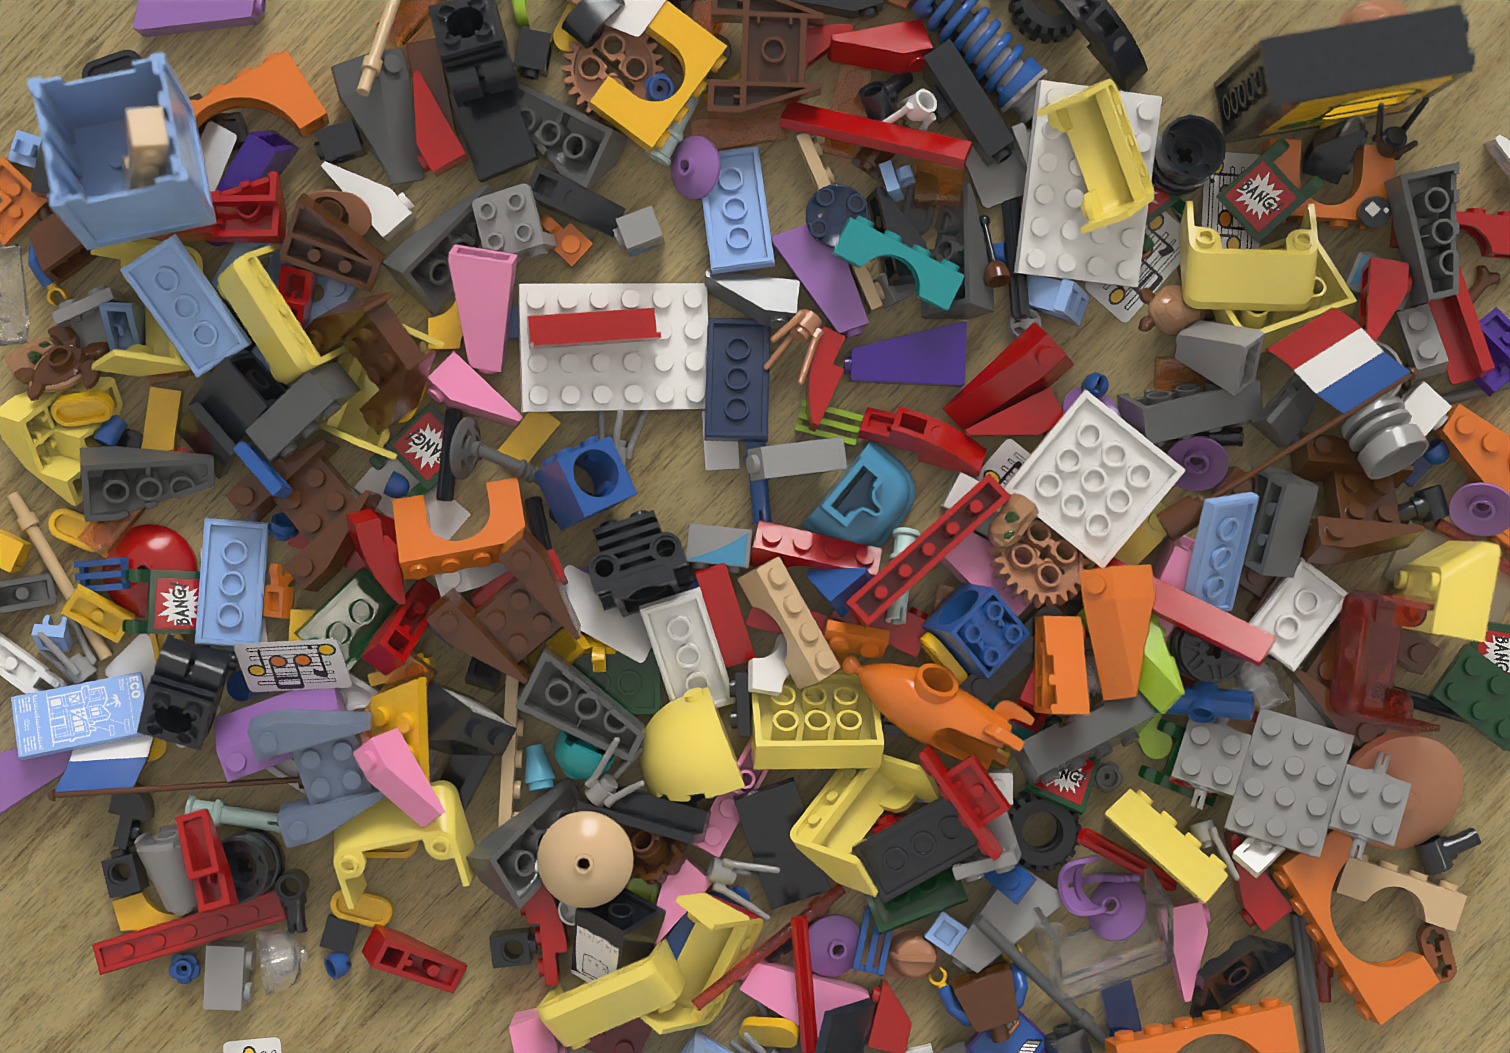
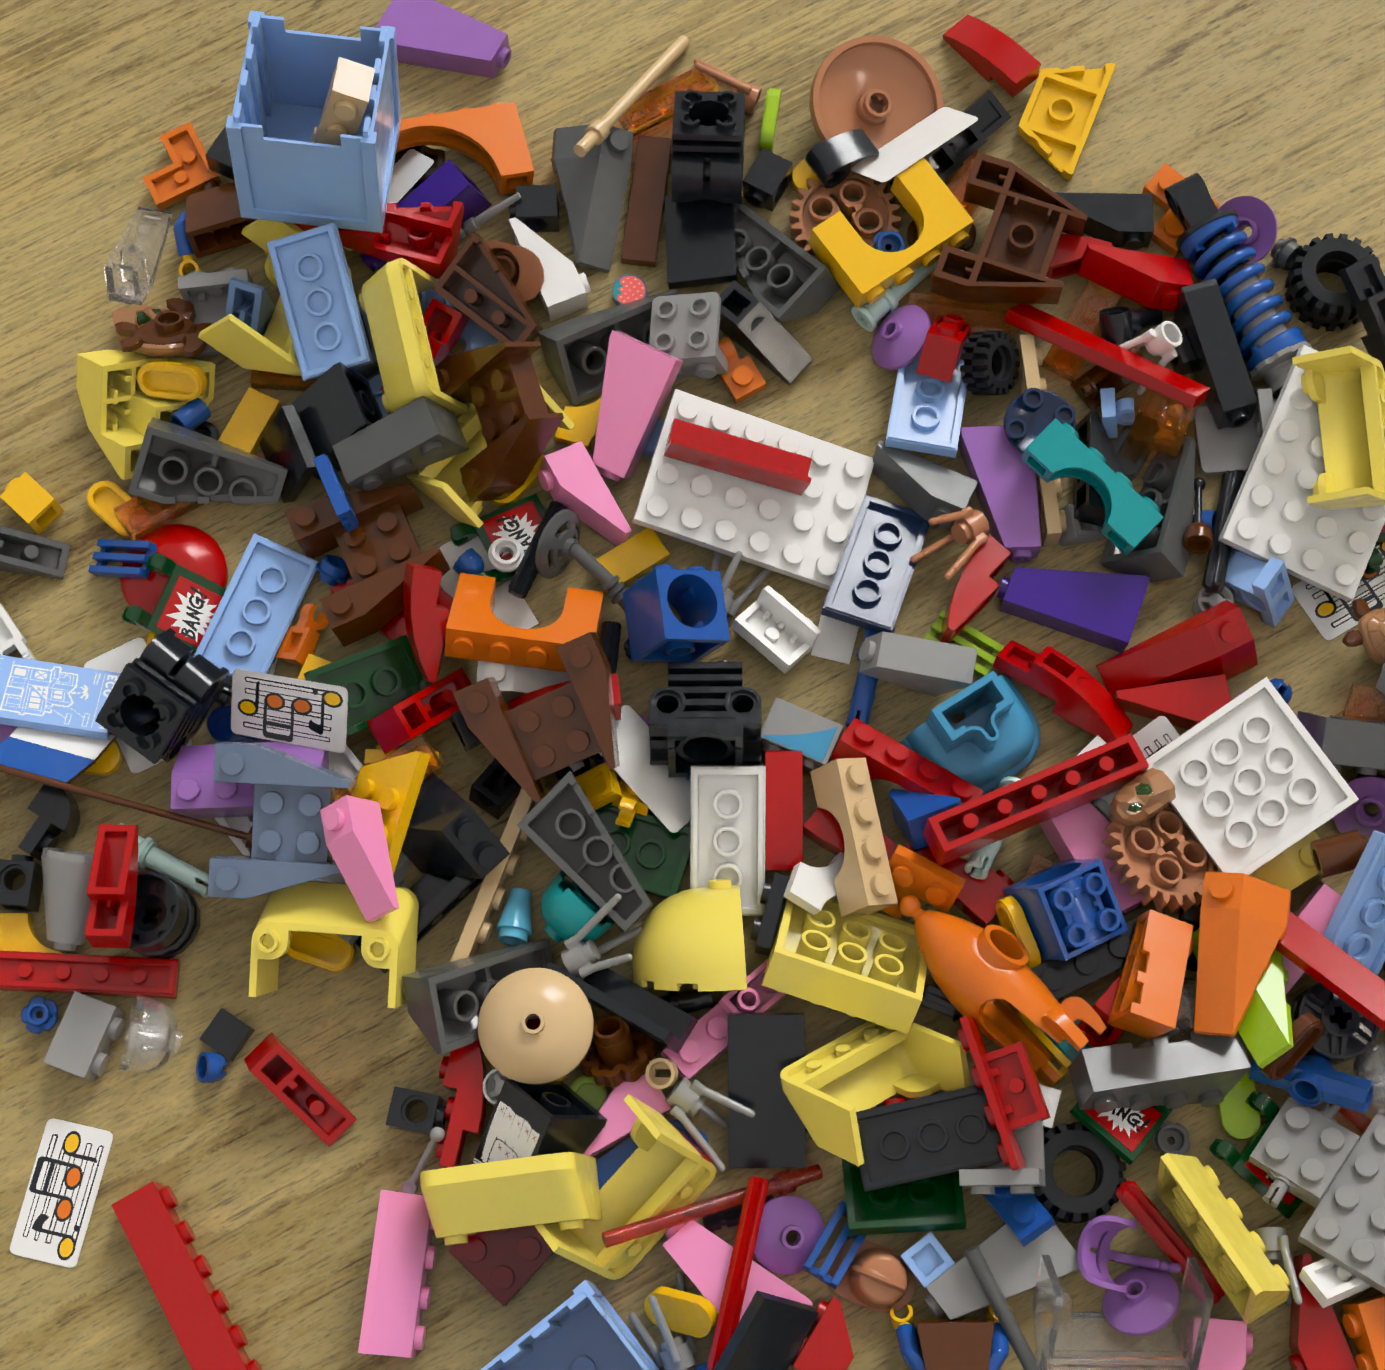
camera: 20 degrees right, 15 degrees down
light blue tile [7,130,41,169] -> none
tan bar [7,491,112,661] -> none
light blue tile [31,615,73,652] -> none
light grey plant [37,618,98,684] -> none
yellow plate [61,584,135,644] -> none
black pin [275,868,310,934] -> none
yellow tile [330,889,394,928] -> none
red slope [413,70,469,177] -> none
light grey brick [613,205,665,257] -> none
none -> light grey hinge [402,1127,445,1194]
none -> light grey piece [459,192,521,241]
none -> white plate [488,537,524,572]
none -> coral tile [612,274,647,306]
none -> tan hinge [645,1058,679,1089]
none -> white bracket [731,586,821,674]
none -> red slope [916,314,972,383]
none -> black tyre [960,331,1020,395]
none -> reddish brown tile [1259,1012,1324,1081]

